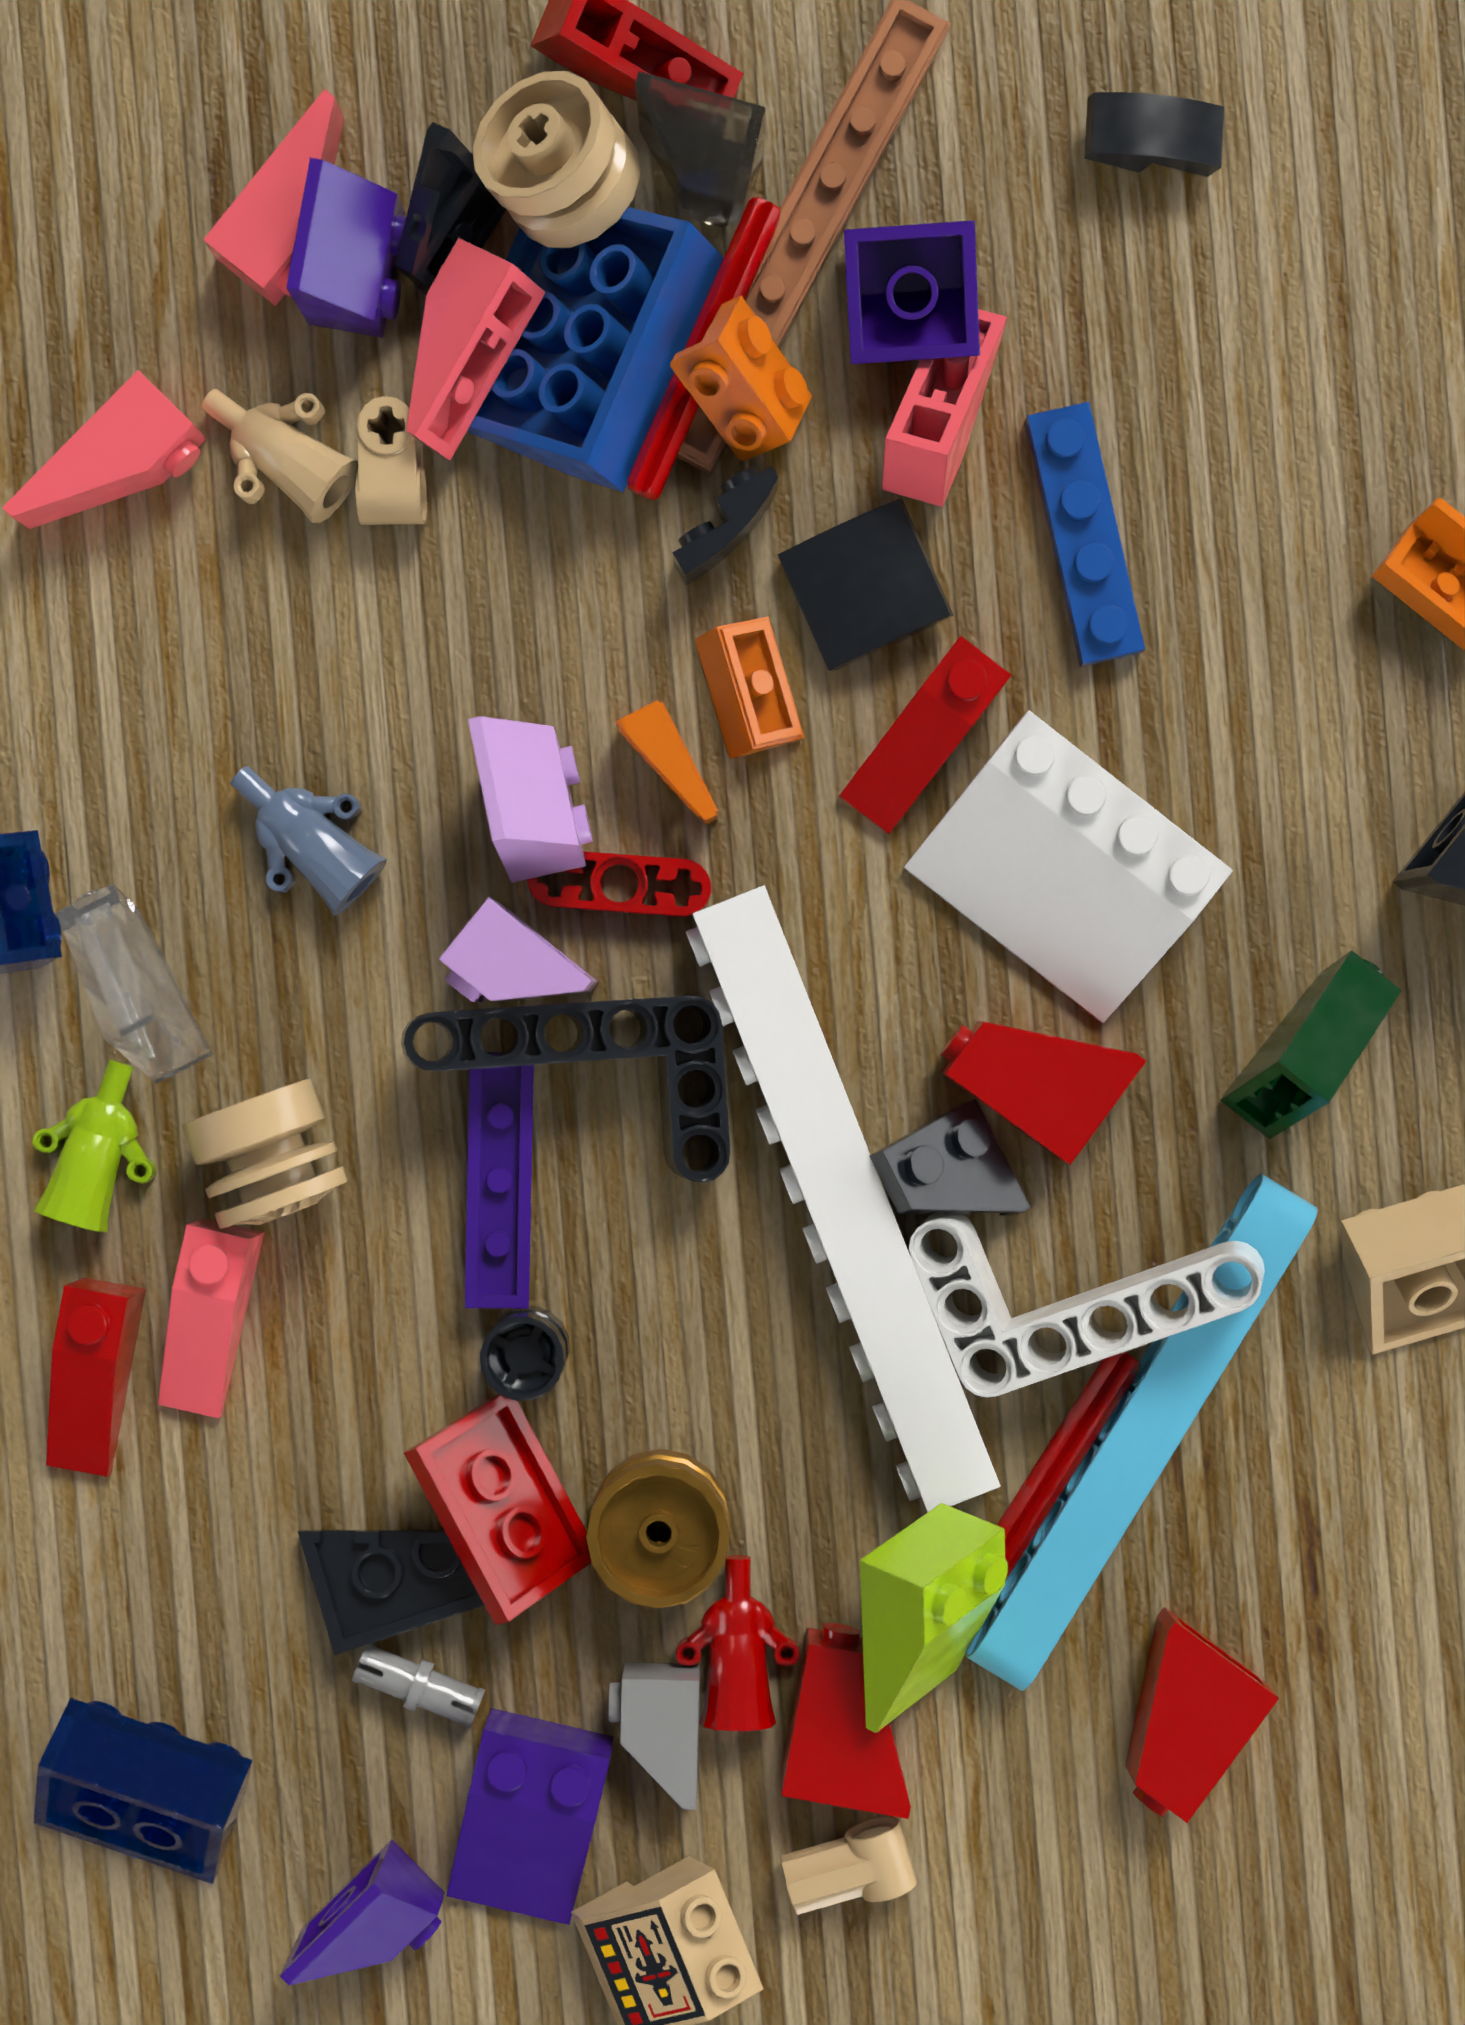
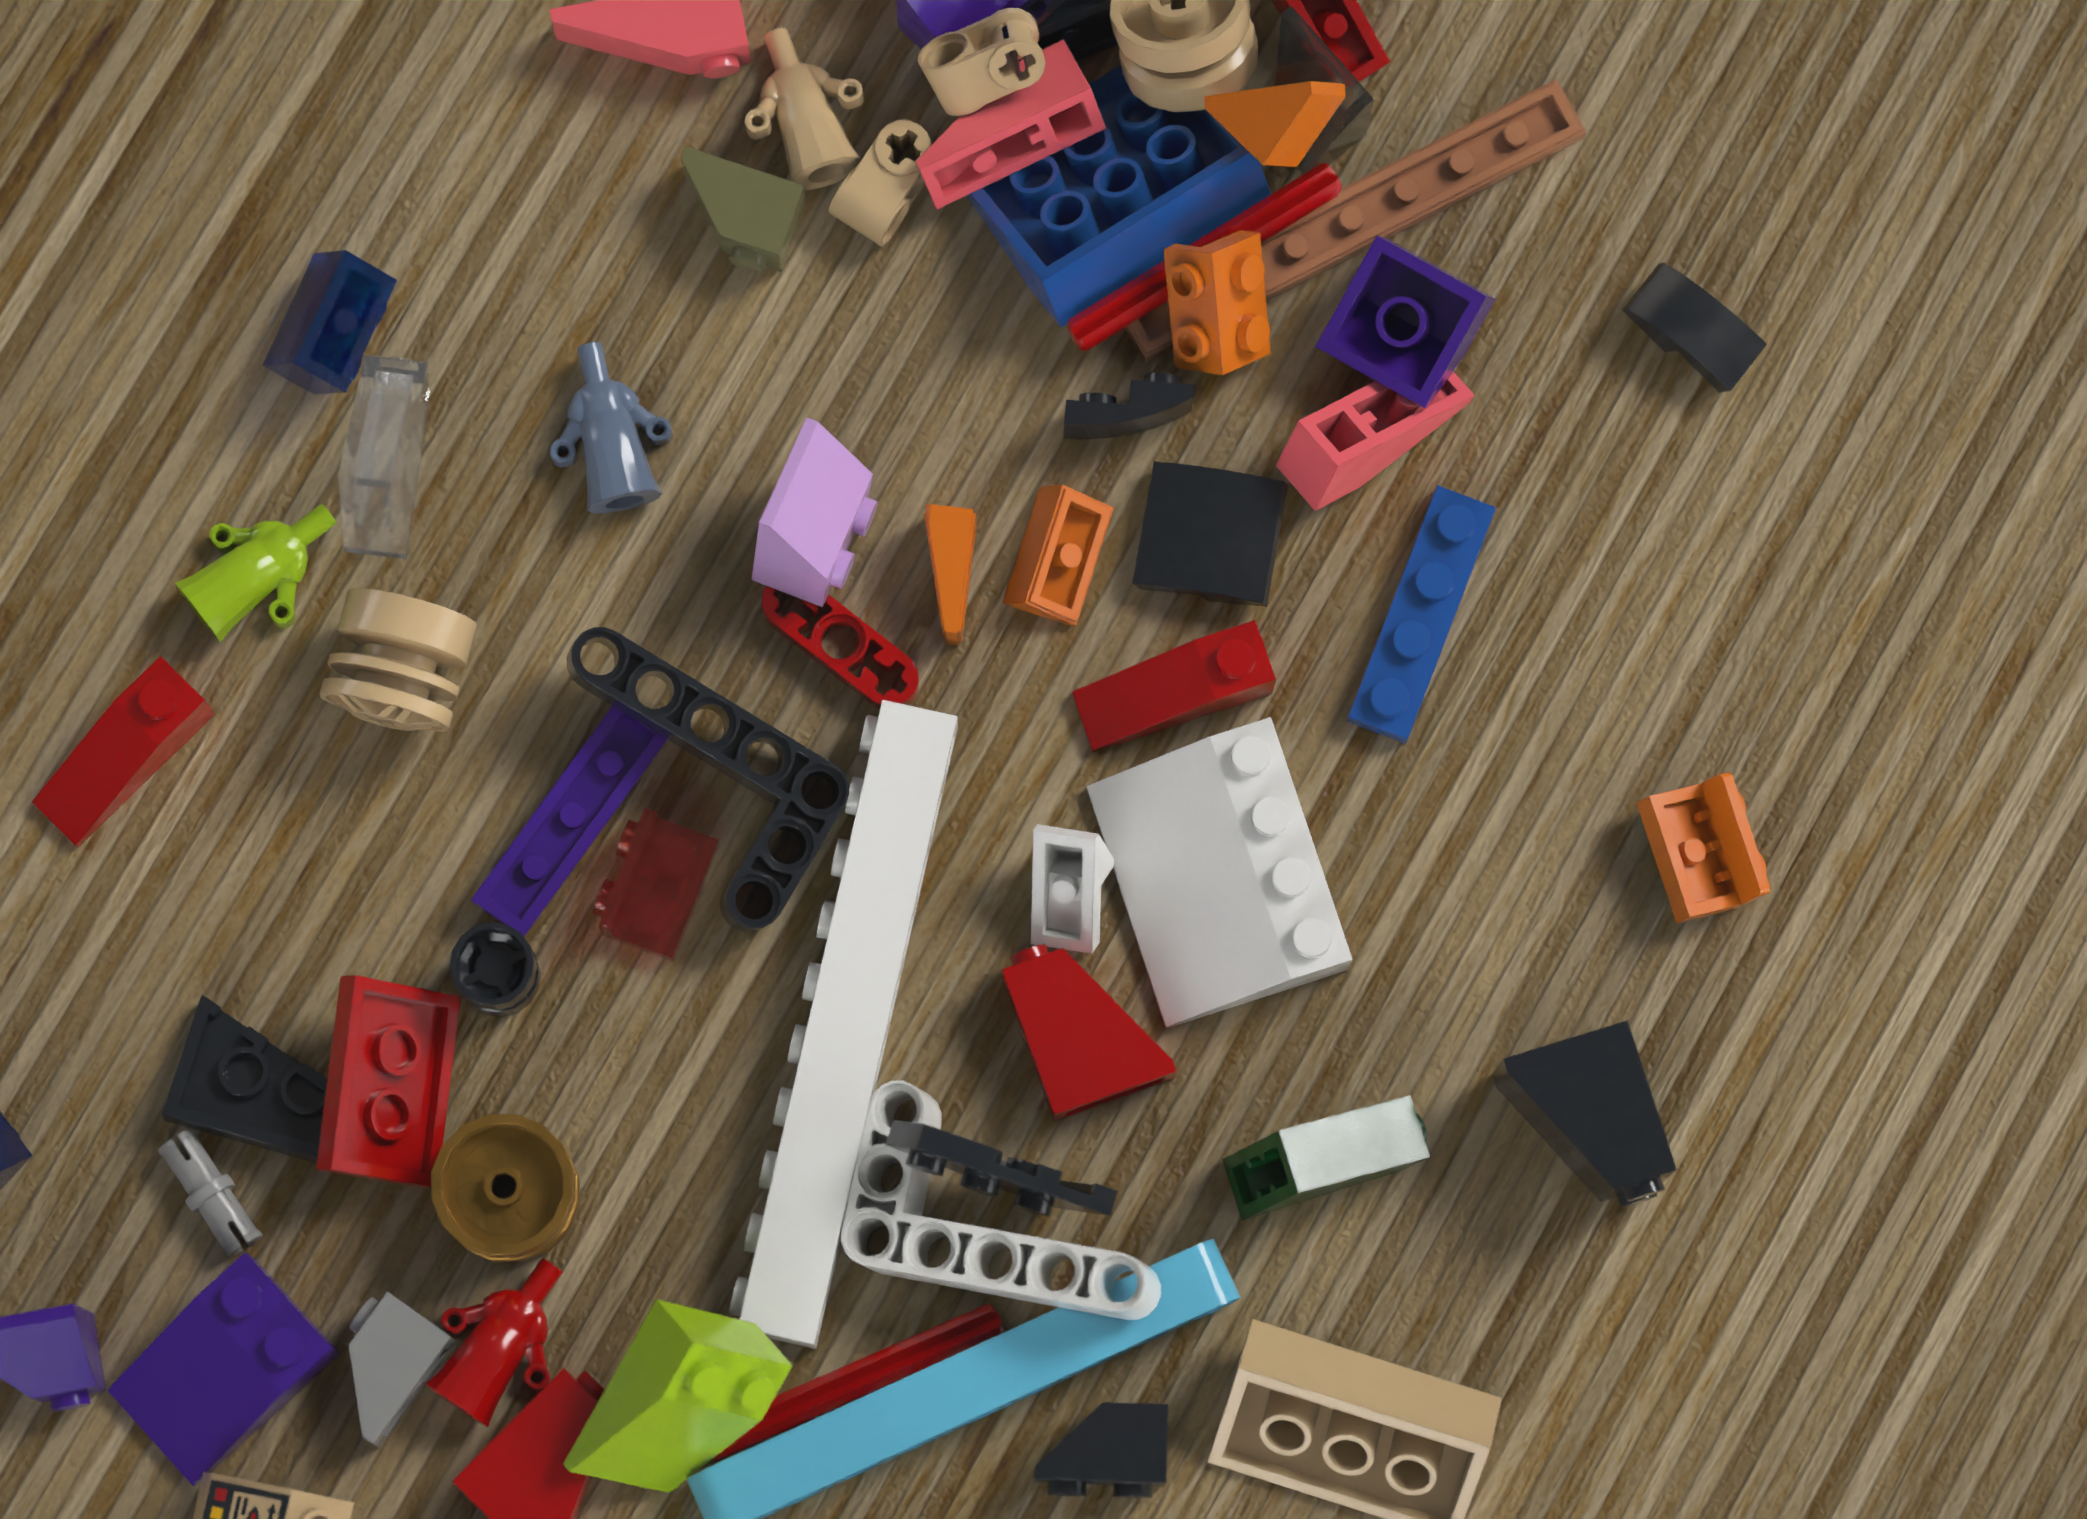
camera: 25 degrees right, 10 degrees down
coral slope [158,1218,264,1419] -> none
lavender slope [439,897,599,1003] -> none
wing [869,1098,1031,1216] -> none
none -> clear red bracket [593,808,720,962]
none -> olive slope [681,146,806,273]
none -> black wing [886,1120,1118,1217]
none -> tan piece [918,8,1046,117]
none -> white slope [1031,824,1114,954]
none -> black slope [1034,1402,1168,1498]
none -> orange slope [1204,81,1346,167]

